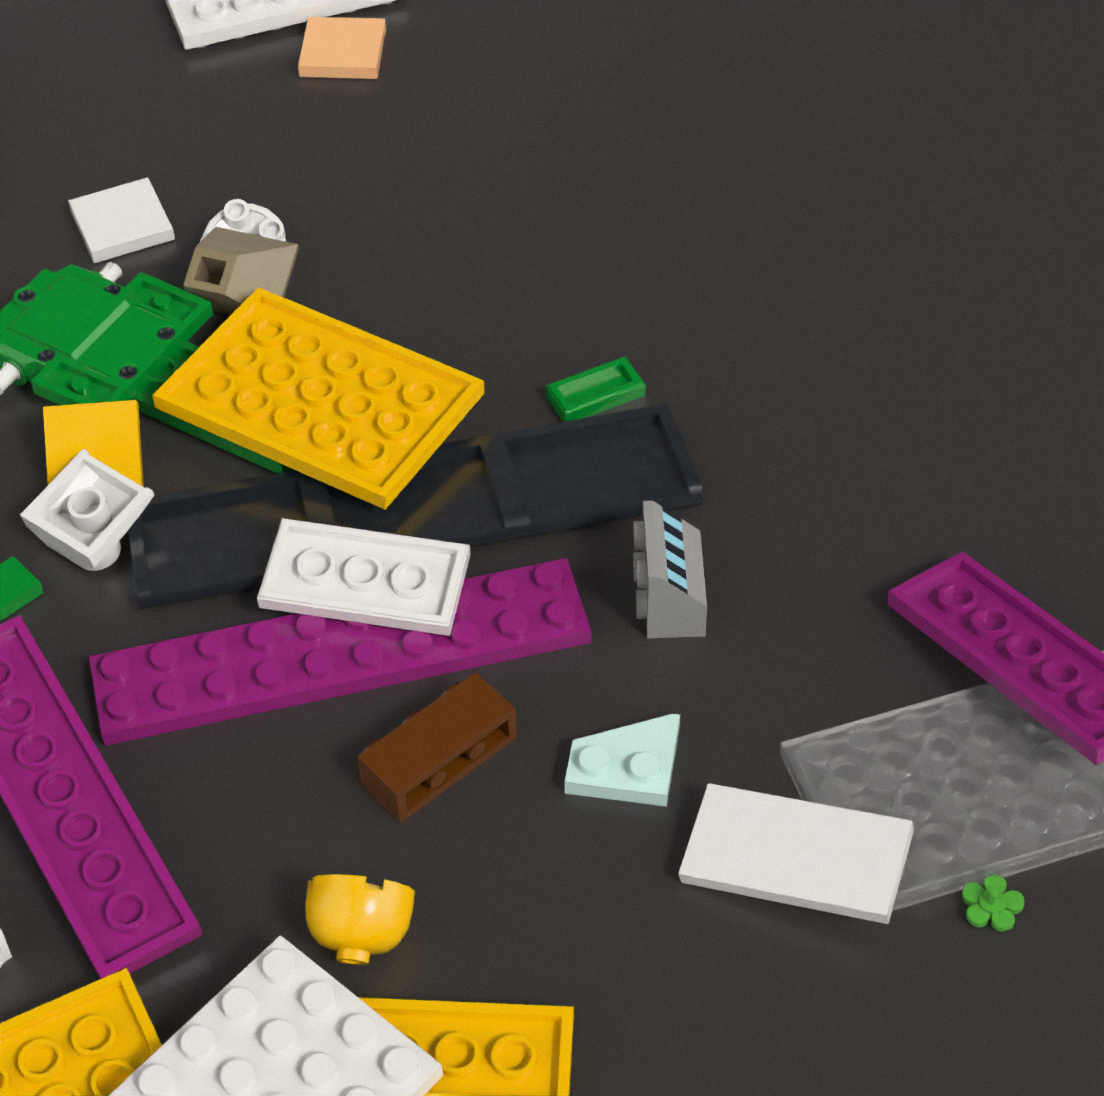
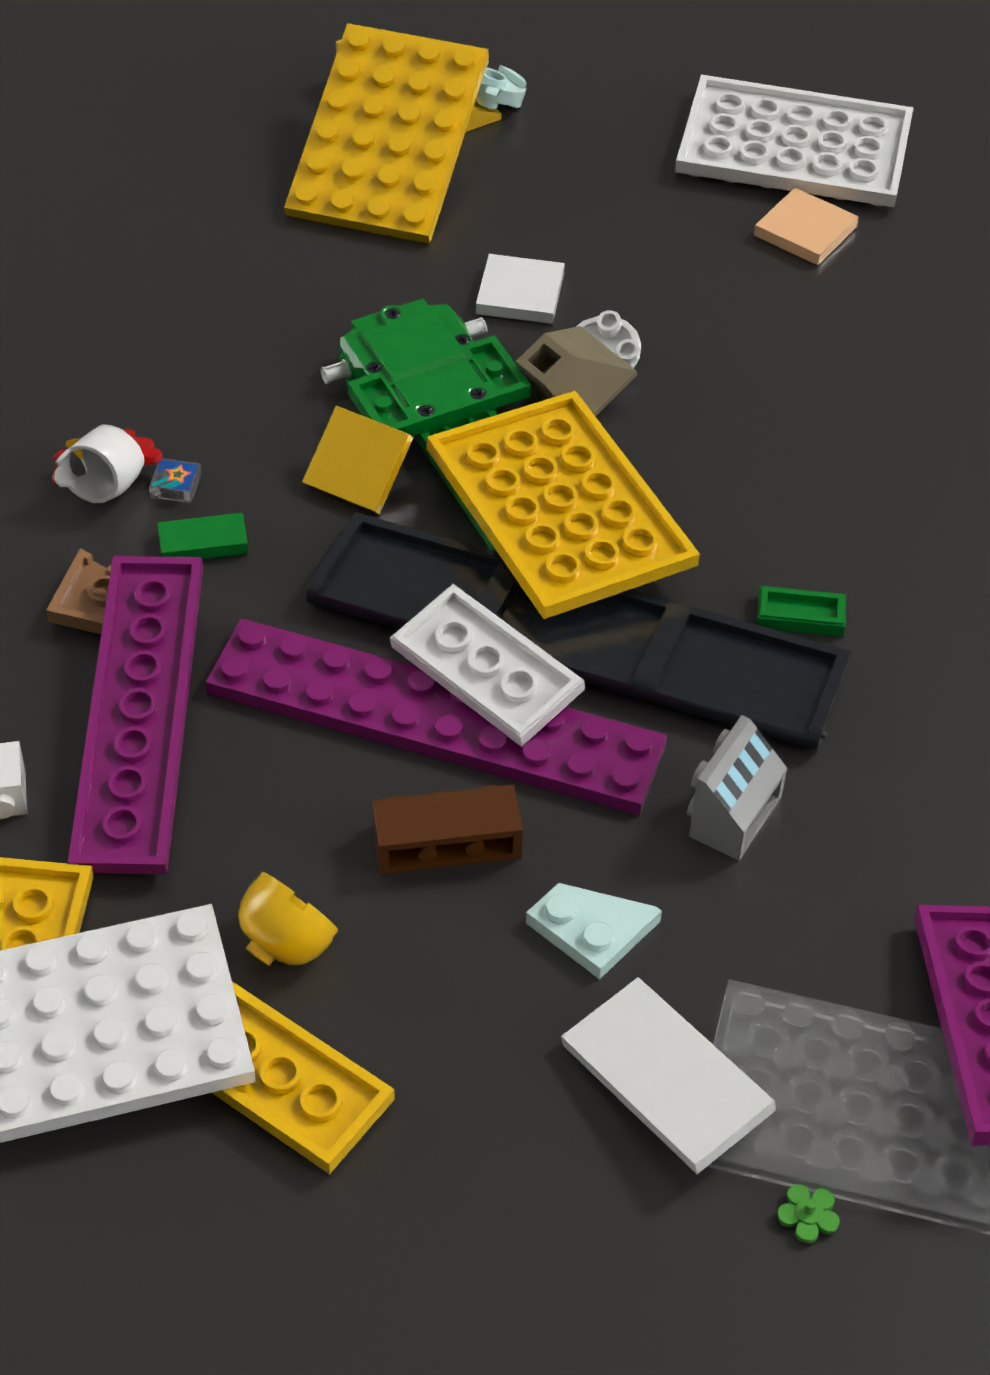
camera: 30 degrees right, 0 degrees up
white slope [20,449,154,571] -> none

